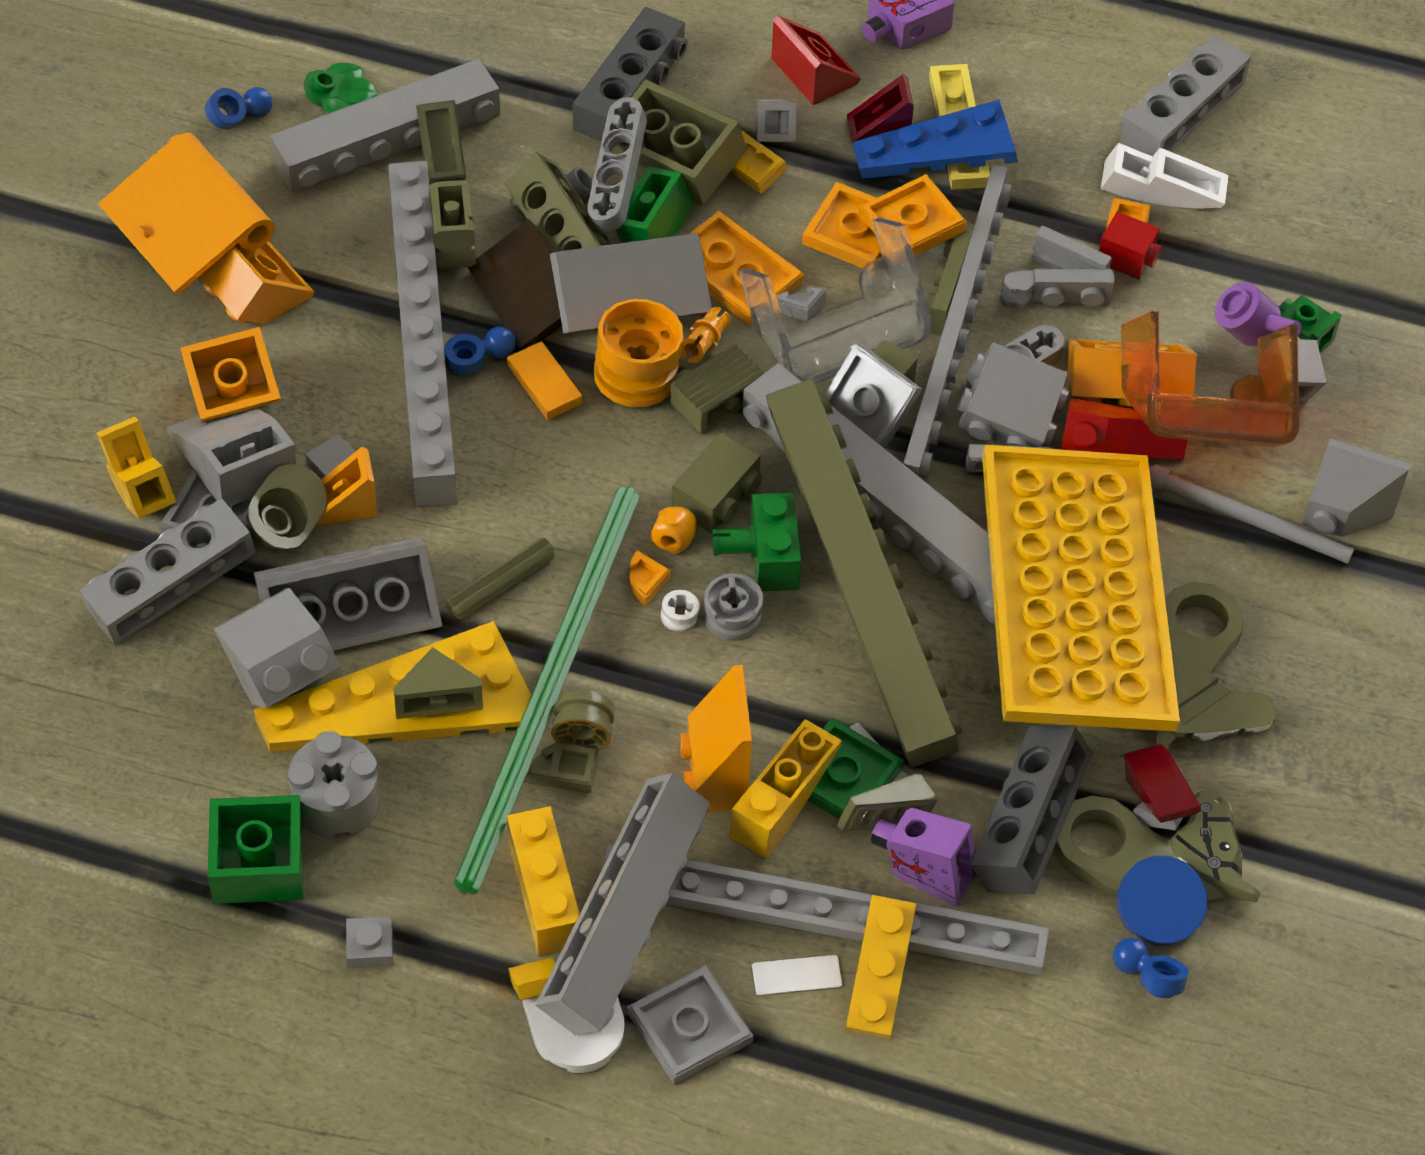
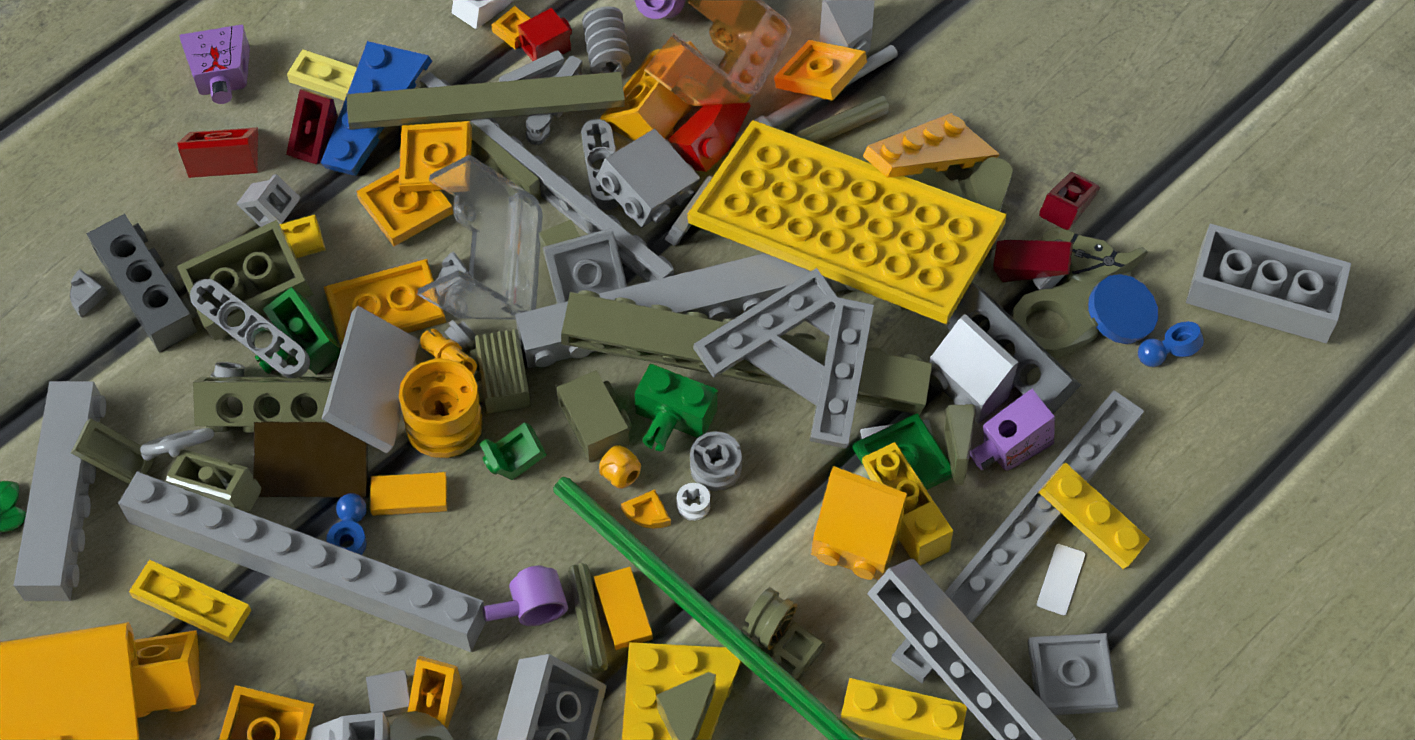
camera: 60 degrees left, 5 degrees up
none -> light grey tile [70,269,107,318]
none -> yellow plate [129,559,252,643]
none -> light grey piece [140,428,214,461]
none -> olive tile [346,72,625,130]
none -> light grey plate [444,320,476,352]
none -> green bracket [480,422,547,480]
none -> medium lavender piece [482,565,568,626]
none -> light grey piece [582,6,631,76]
none -> light orange tile [594,566,653,650]
none -> light grey plate [693,268,874,449]
none -> light orange plate [774,40,867,100]
none -> olive axle [797,95,890,144]
none -> light orange wing [863,113,1000,178]
none -> slope [929,314,1018,423]
none -> dark red slope [1039,172,1101,230]
none -> light grey brick [1186,224,1351,344]

